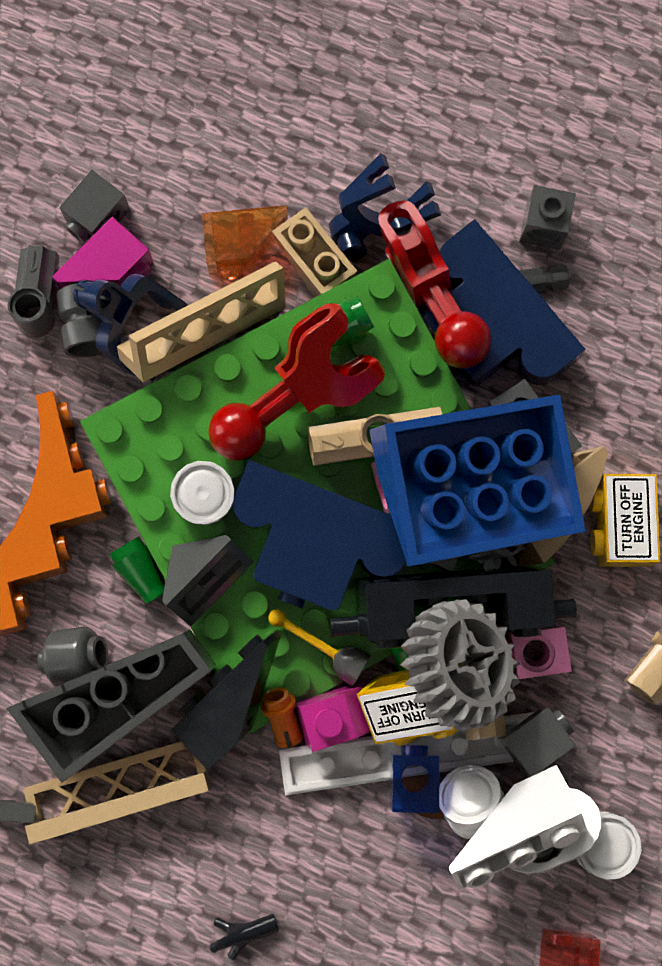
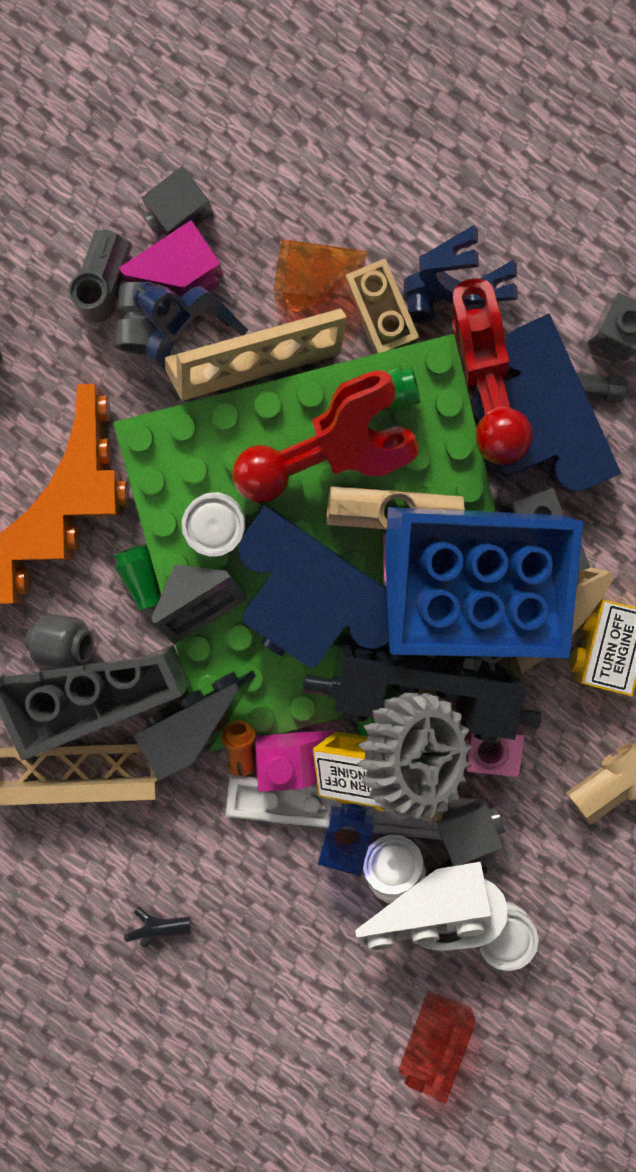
camera: 15 degrees right, 10 degrees up
hinge [268,609,371,686] -> none

